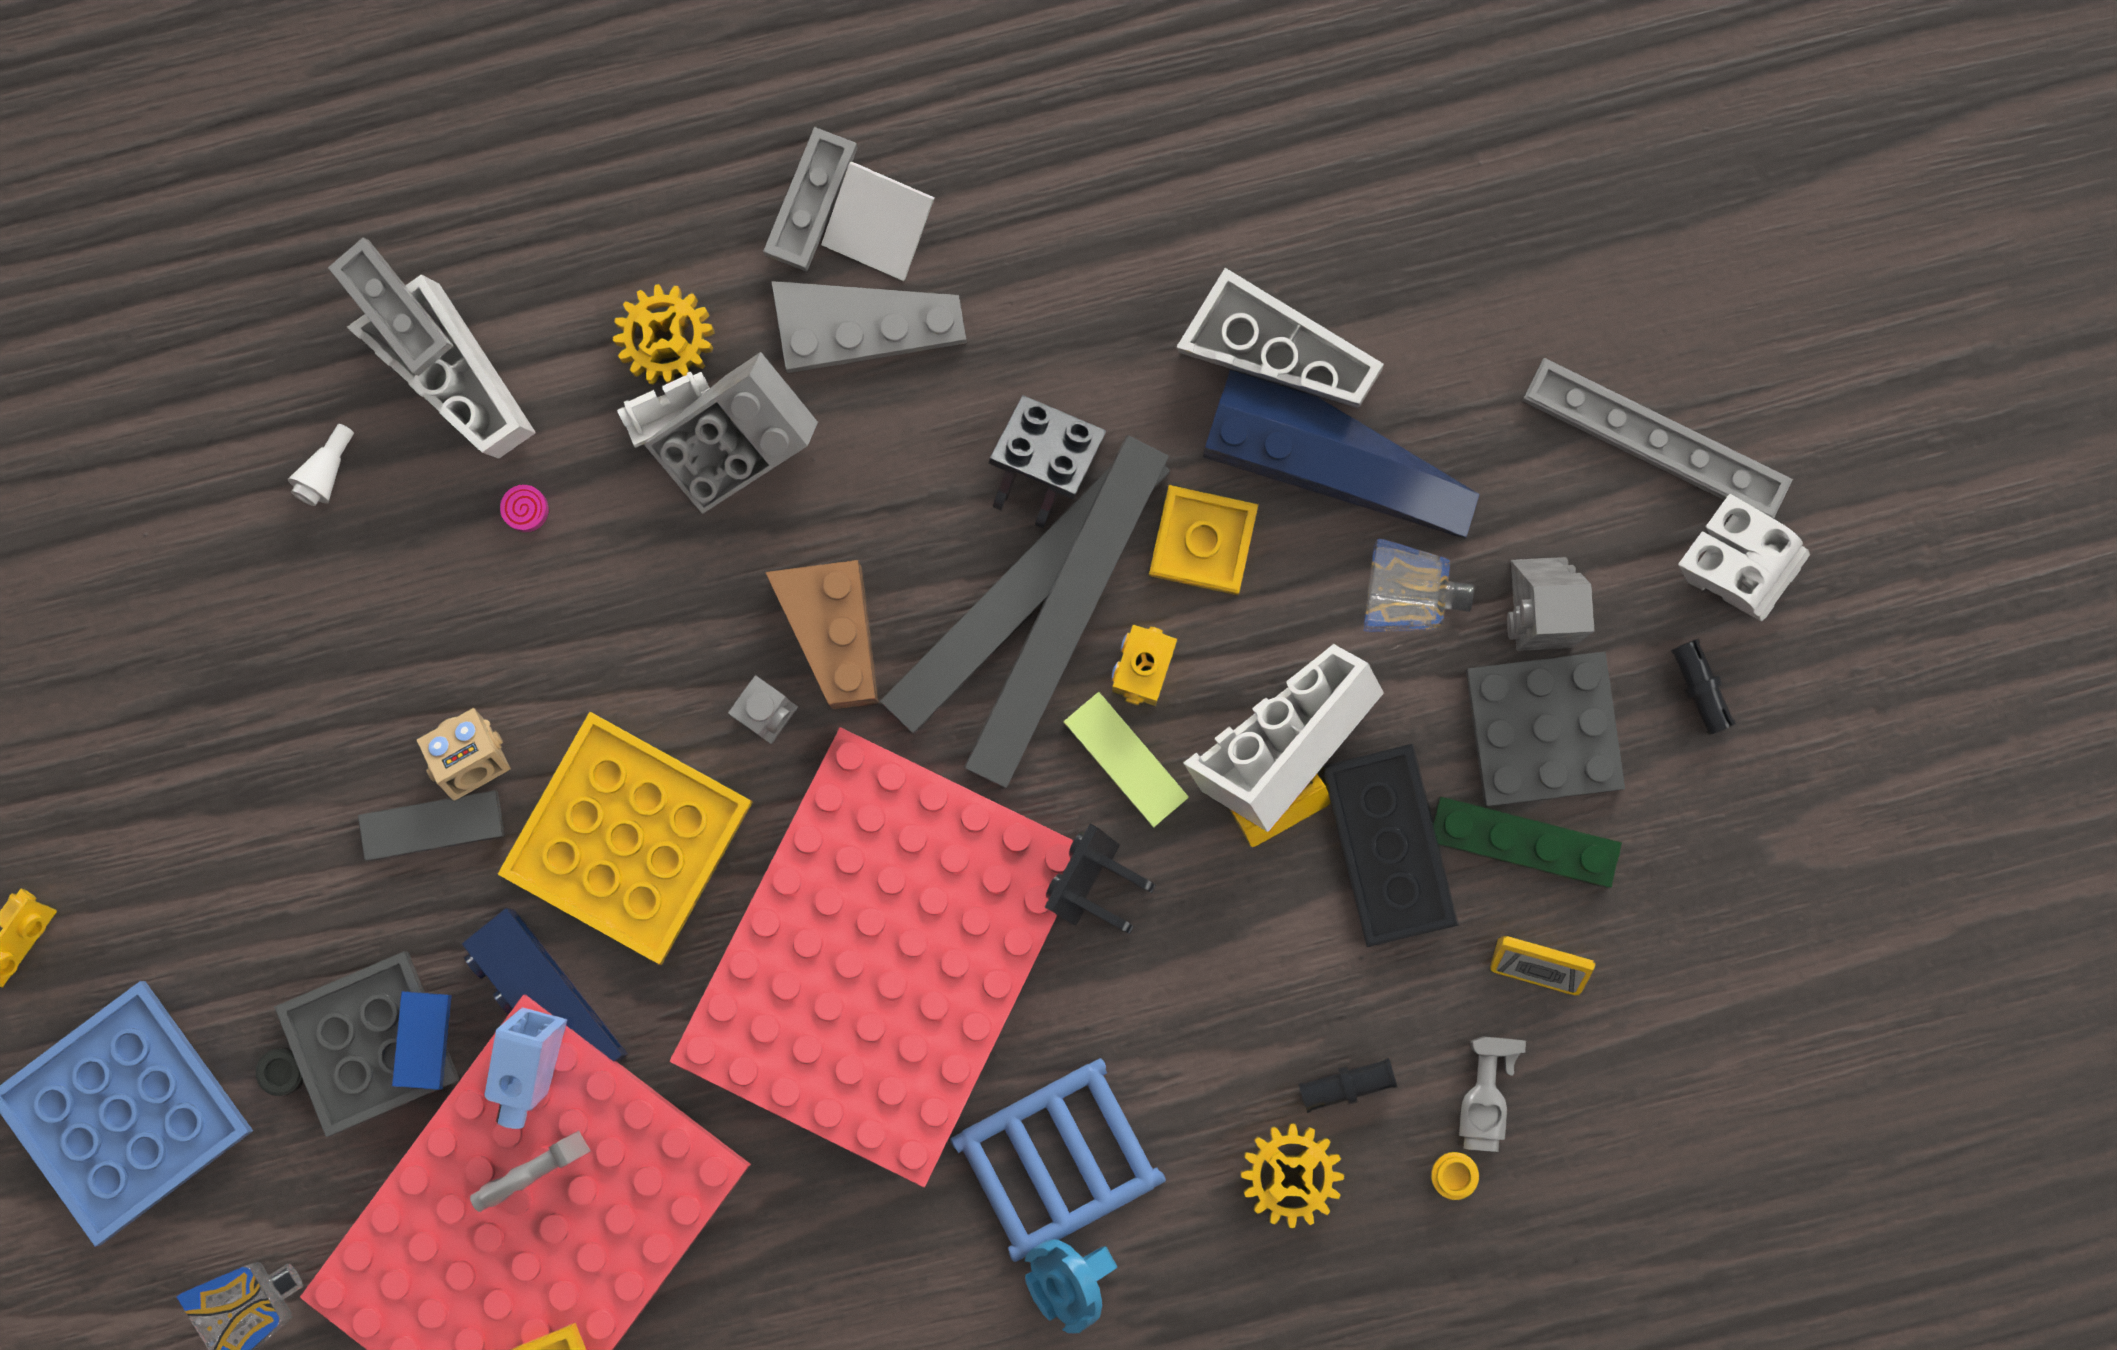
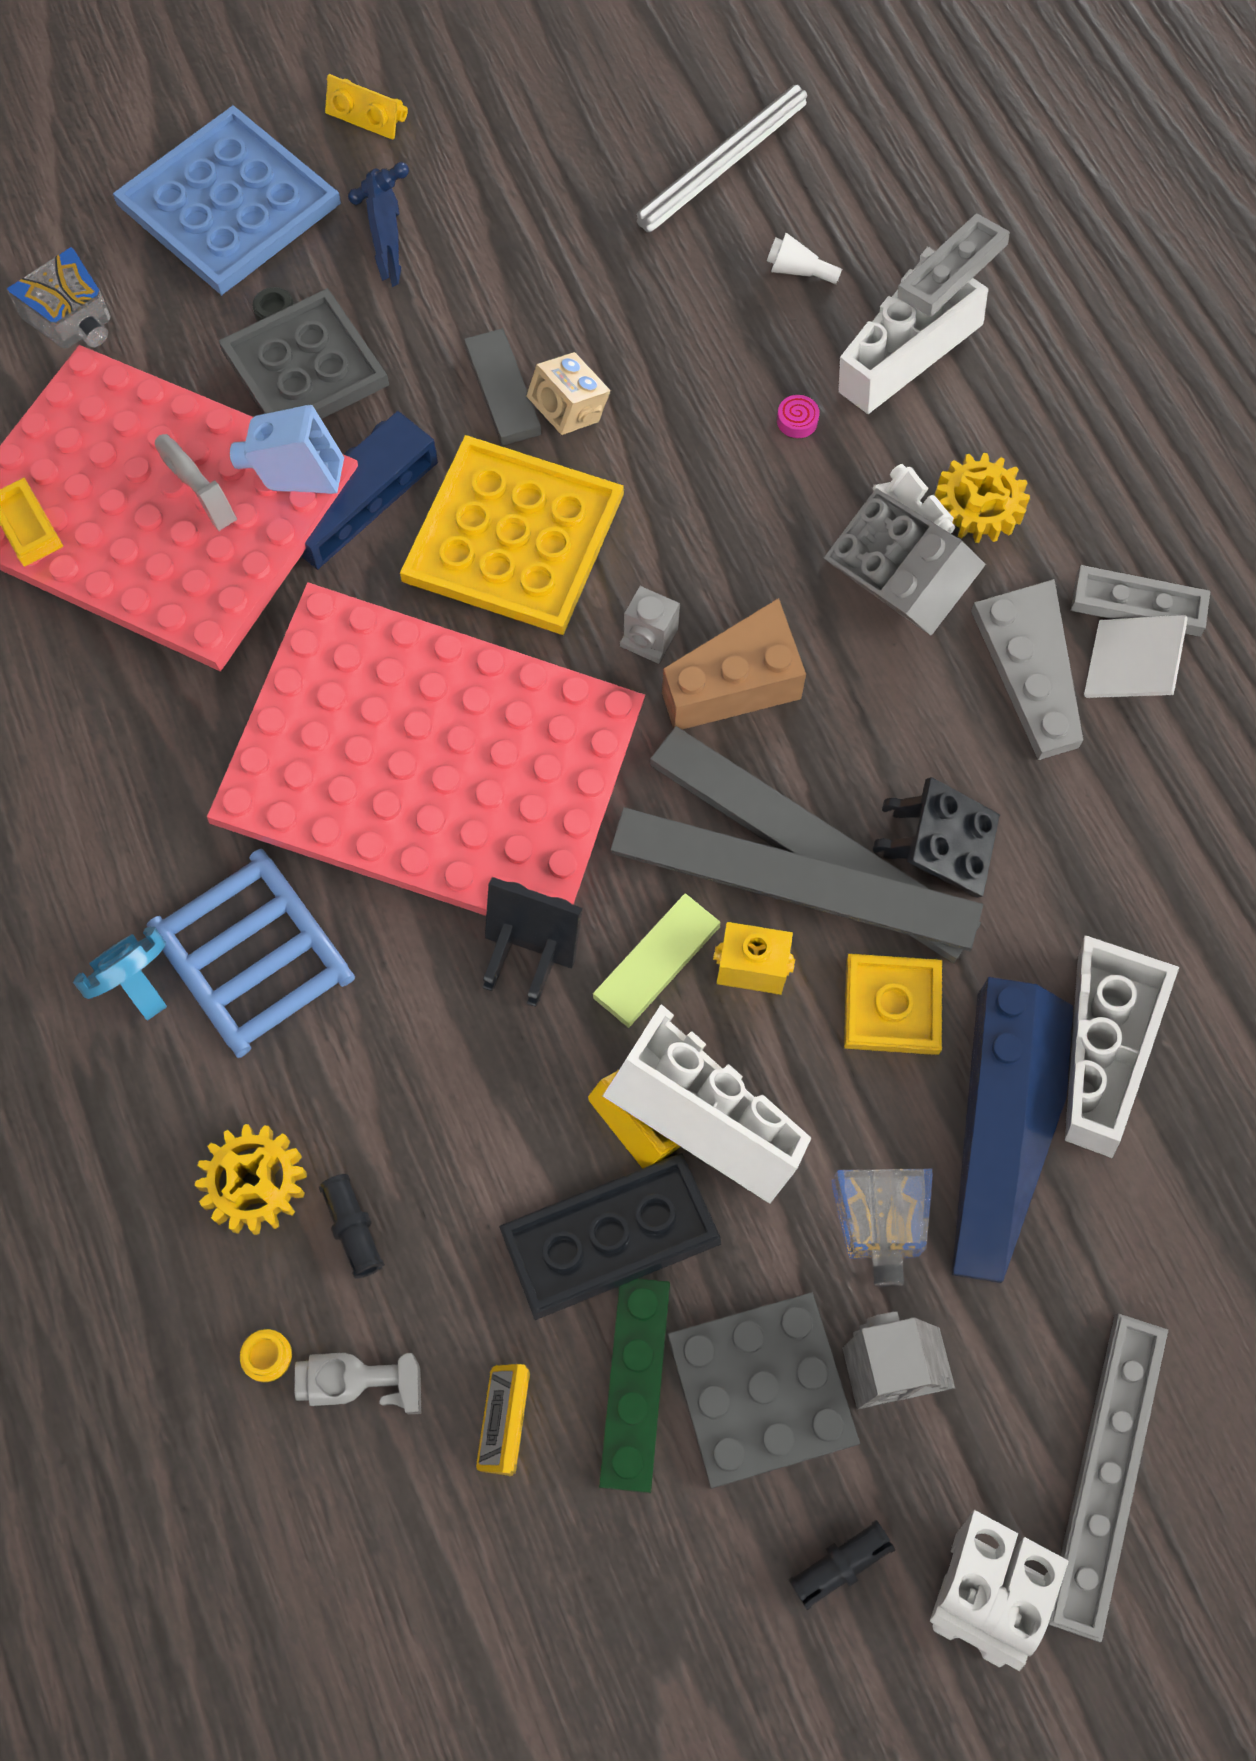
camera: 75 degrees right, 15 degrees down
blue tile [392,991,452,1090] -> none
none -> dark blue piece [348,162,409,287]
none -> axle [636,85,808,232]

